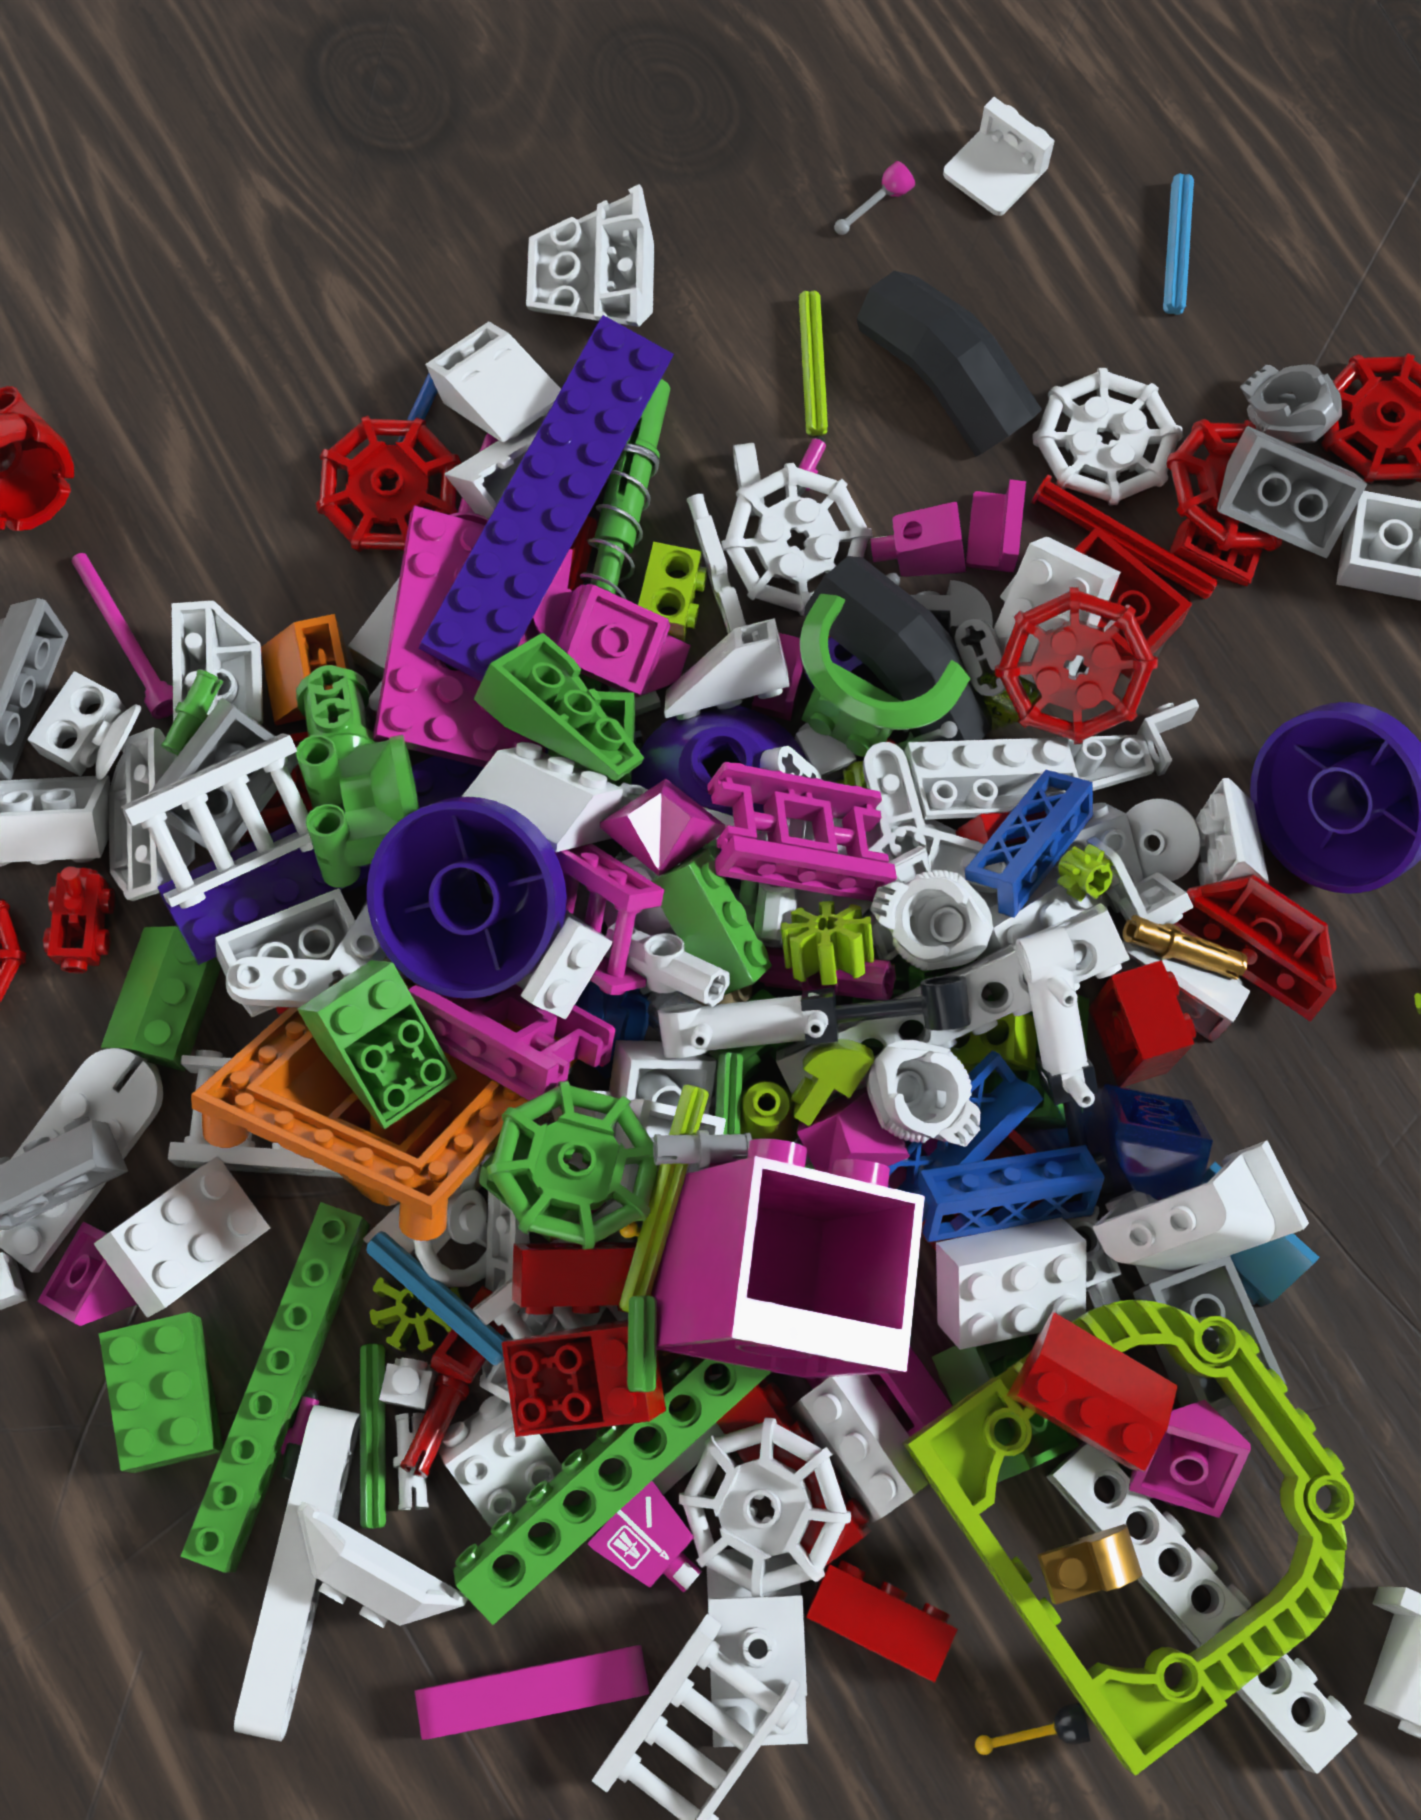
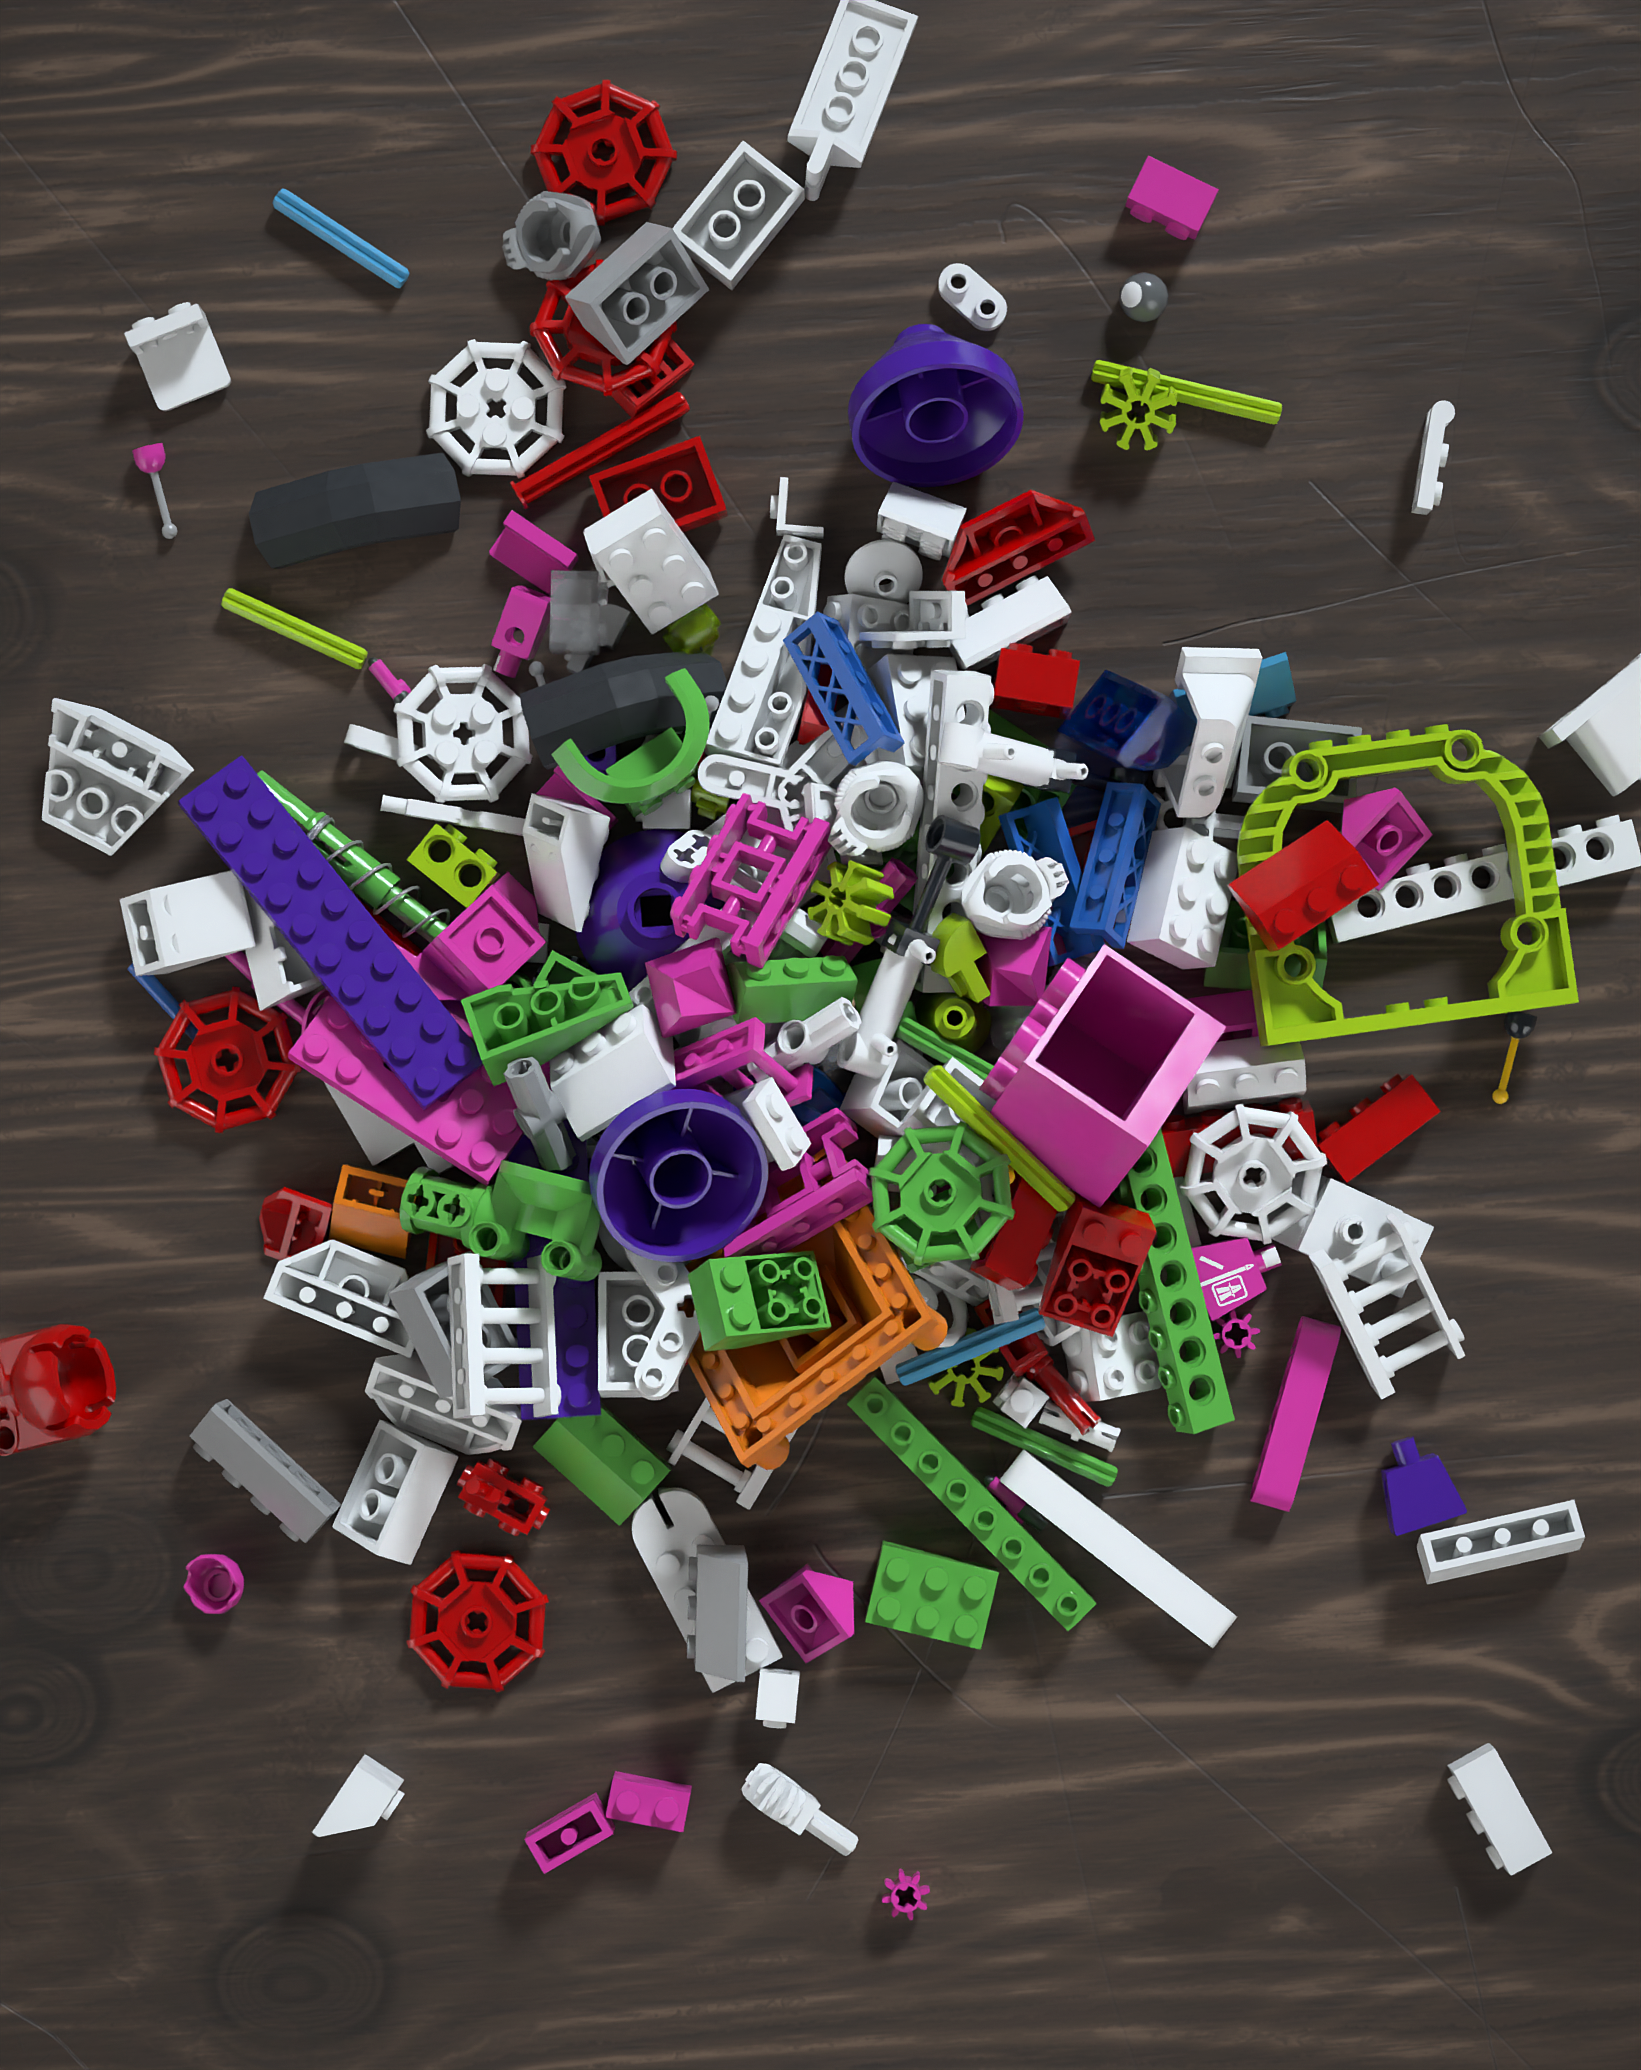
camera: 60 degrees left, 15 degrees up
white brick [27,671,126,777] -> none
dark pink piece [72,553,173,719] -> none
white dish [92,704,141,780] -> none
white brick [94,1155,270,1318] -> none
bright green pin [161,670,224,756] -> none
white wedge [297,1501,468,1628] -> none
bright green axle [627,1296,657,1392] -> none
light grey pin [653,1130,752,1168] -> none
light grey beam [955,619,1006,696] -> none
red plate [995,587,1158,745] -> none
pearl gold brick [1037,1524,1143,1605] -> none
lime gear [1057,844,1113,902] -> none
pearl gold pin [1123,915,1247,980] -> none
none -> red slope [259,1187,333,1261]
none -> light grey piece [503,1057,576,1172]
none -> clear brick [549,570,608,655]
none -> dark pink gear [1213,1309,1260,1358]

